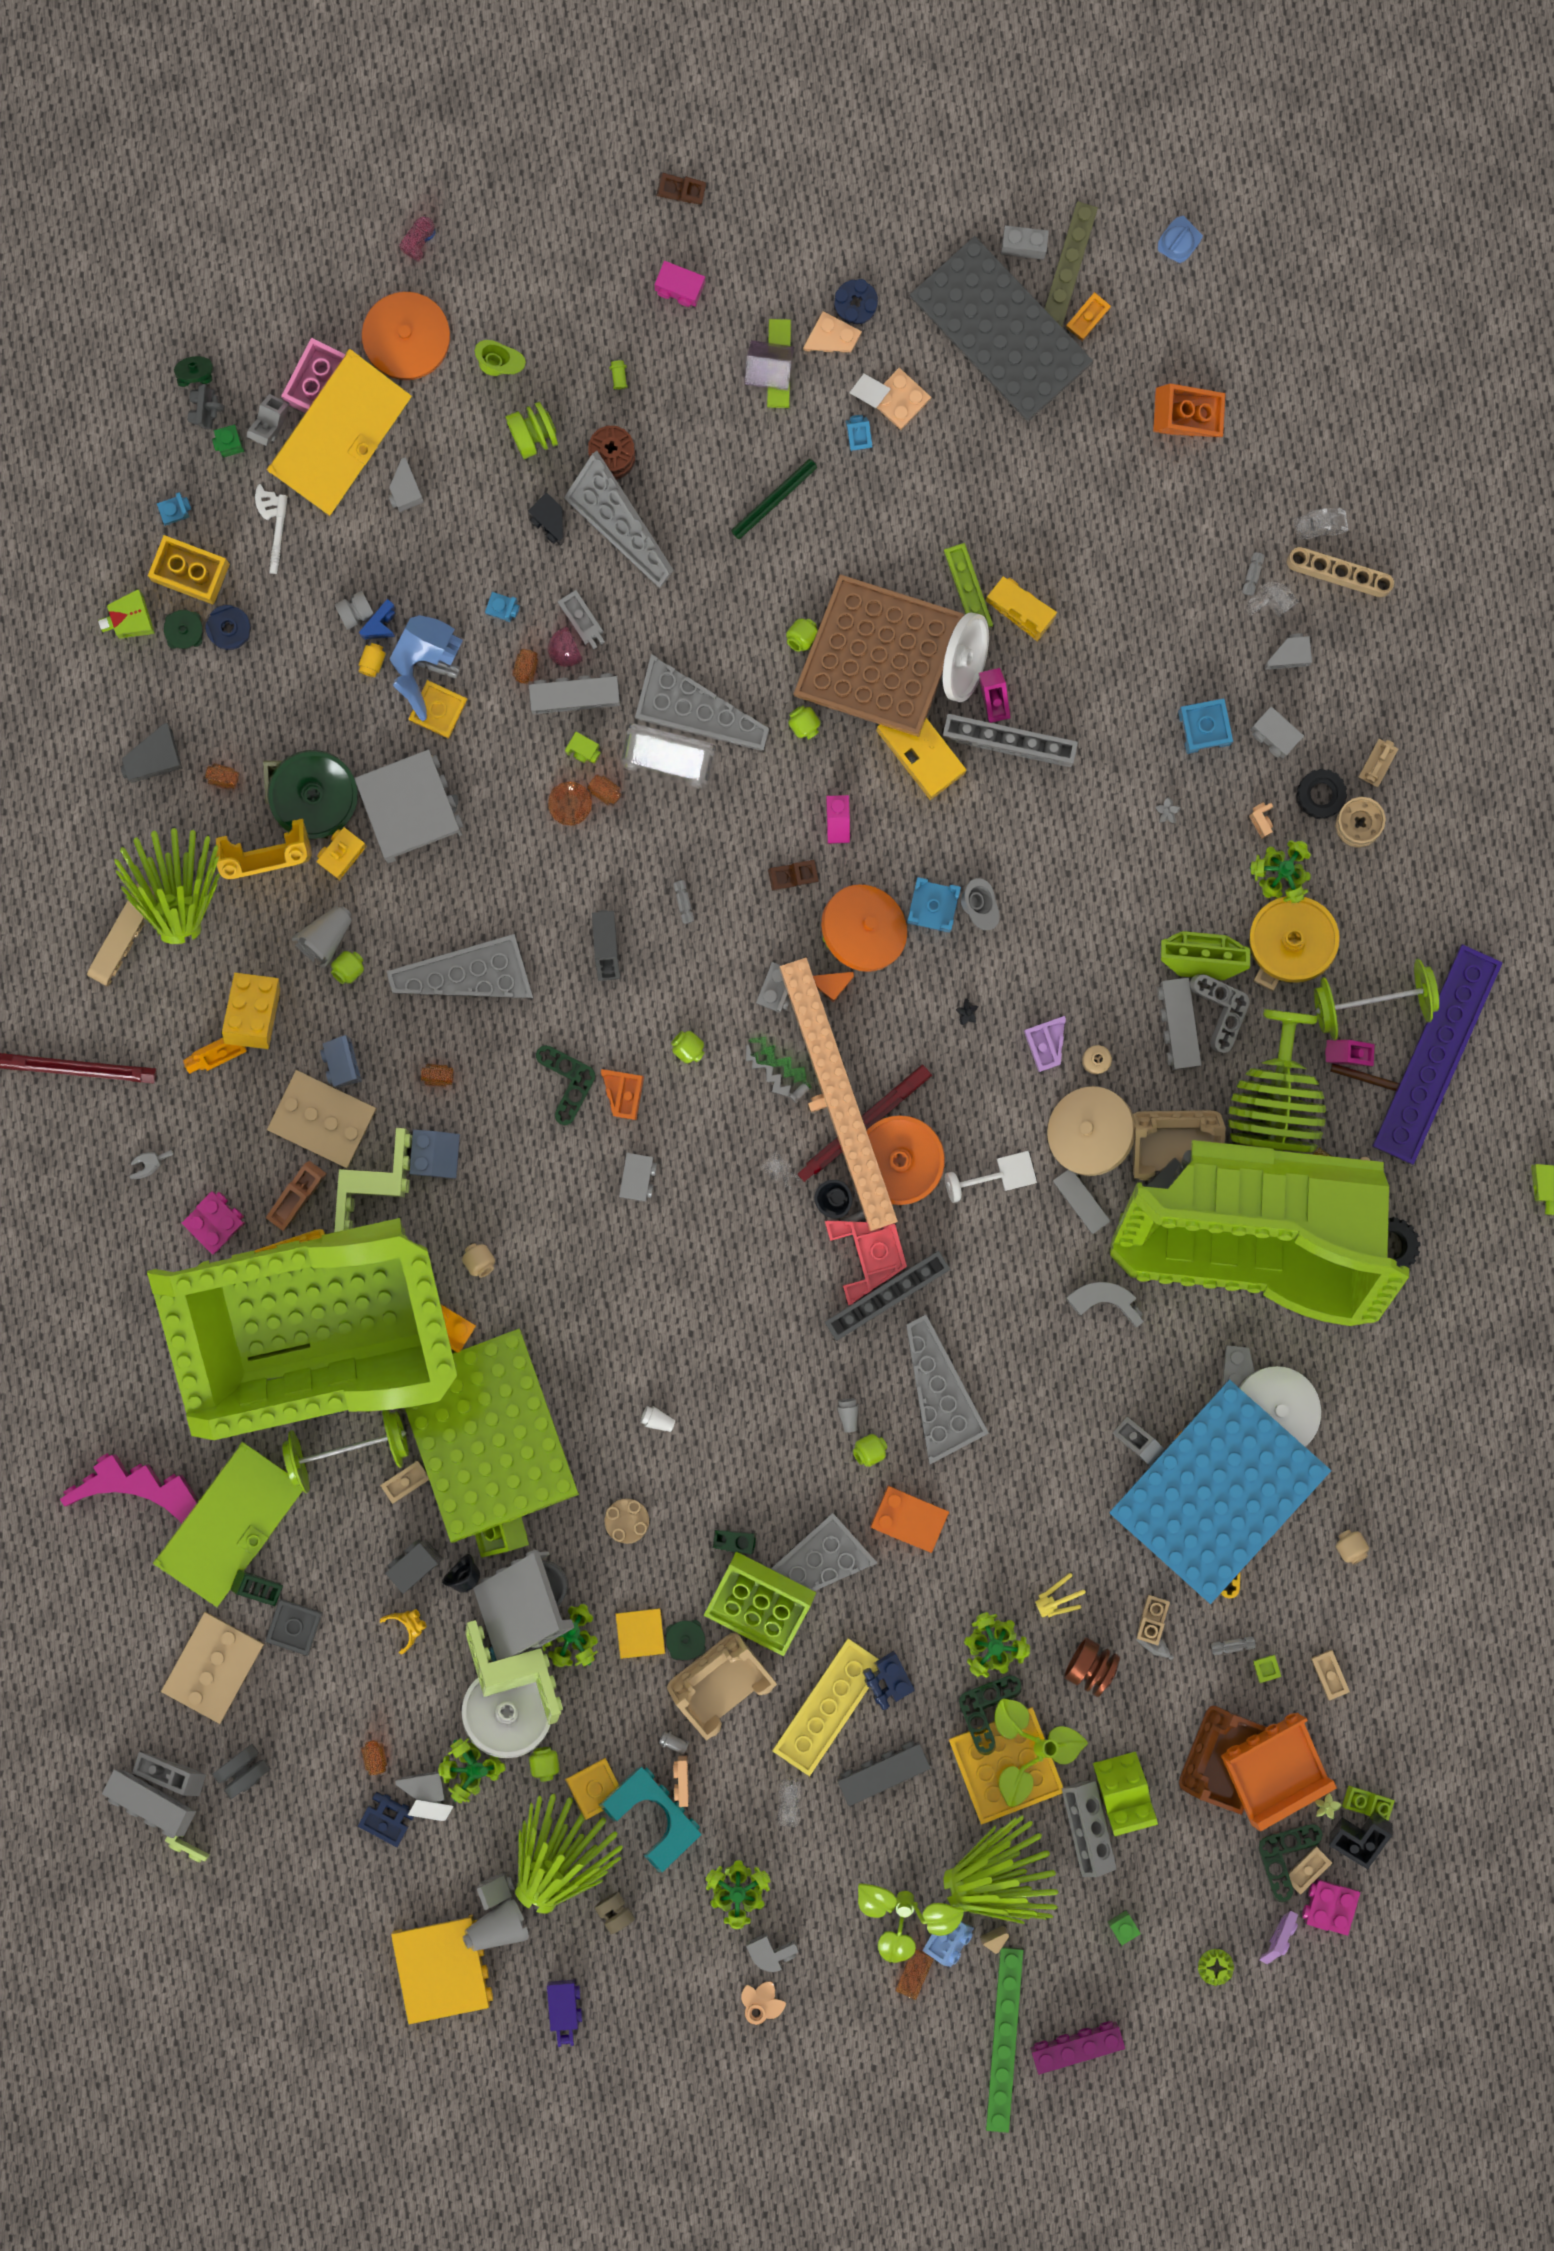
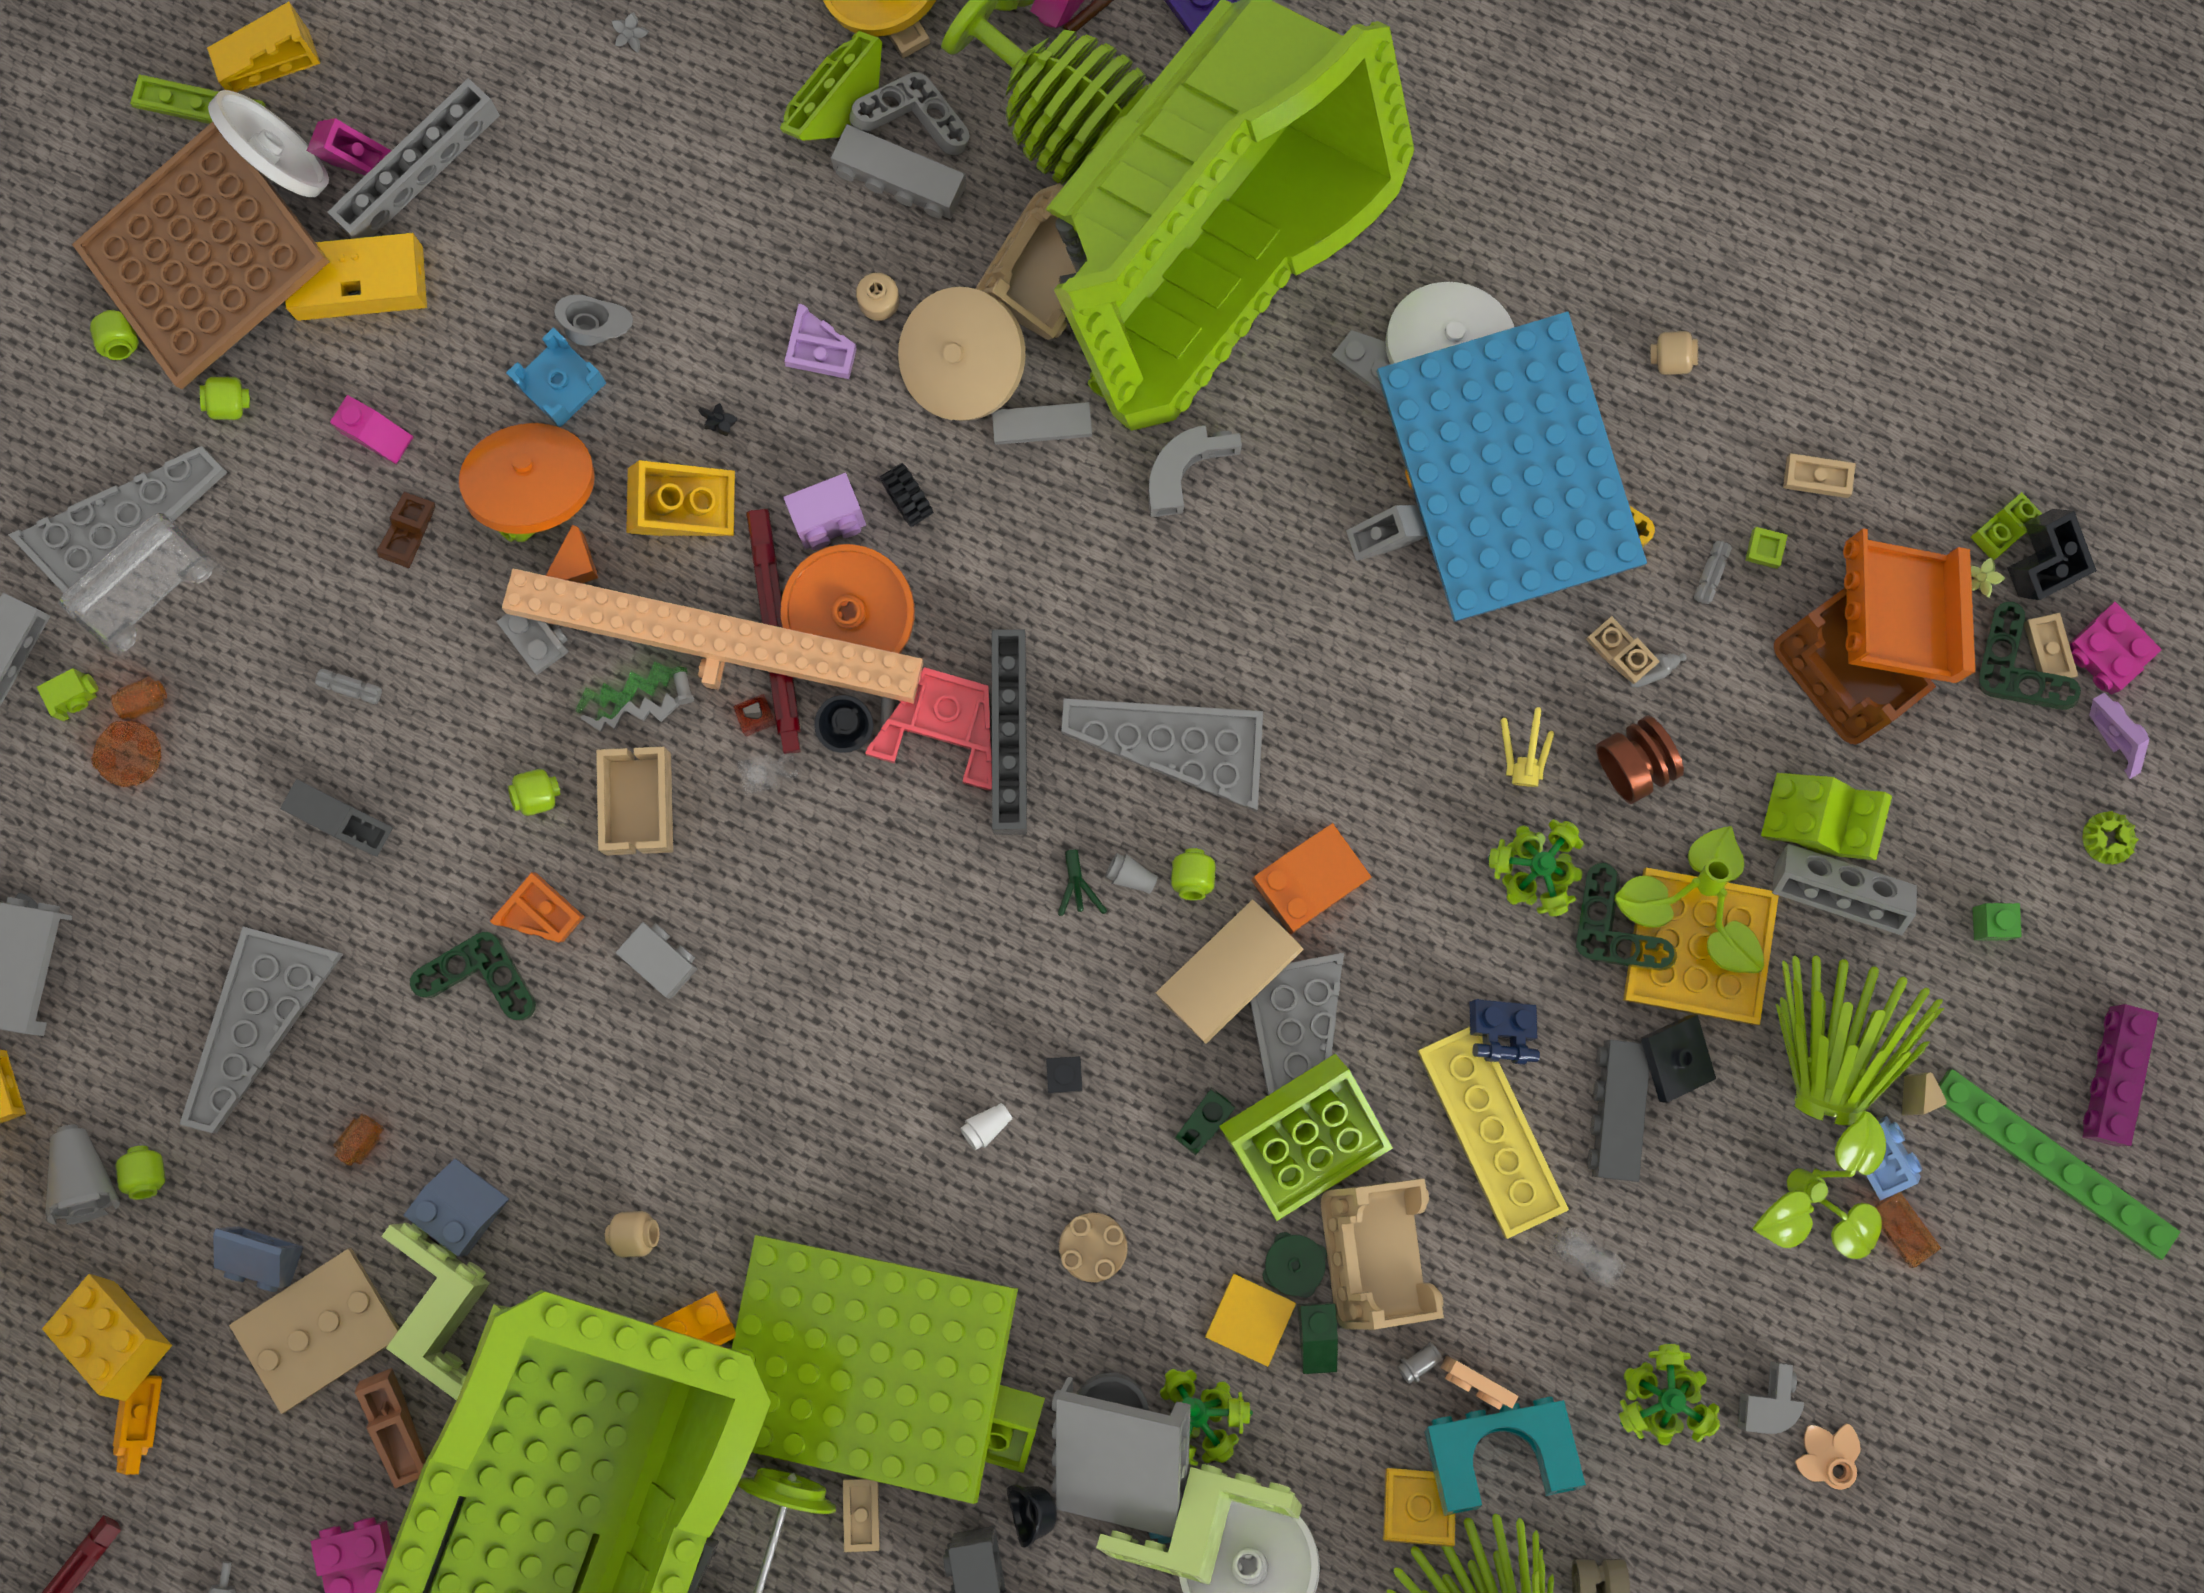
camera: 55 degrees left, 5 degrees down
lime head [529,1747,560,1782] -> none
white piece [945,1151,1037,1203] -> none
none -> tan piece [596,747,673,855]
none -> yellow slope [626,460,735,536]
none -> clear red slope [733,694,776,737]
none -> lavender brick [783,473,866,550]
none -> black tyre [879,463,934,527]
none -> black brick [1046,1056,1083,1094]
none -> dark green plant [1058,849,1107,916]
none -> tan slope [1155,899,1303,1044]
none -> dark green slope [1297,1302,1338,1374]
none -> black plate [1641,1015,1716,1103]

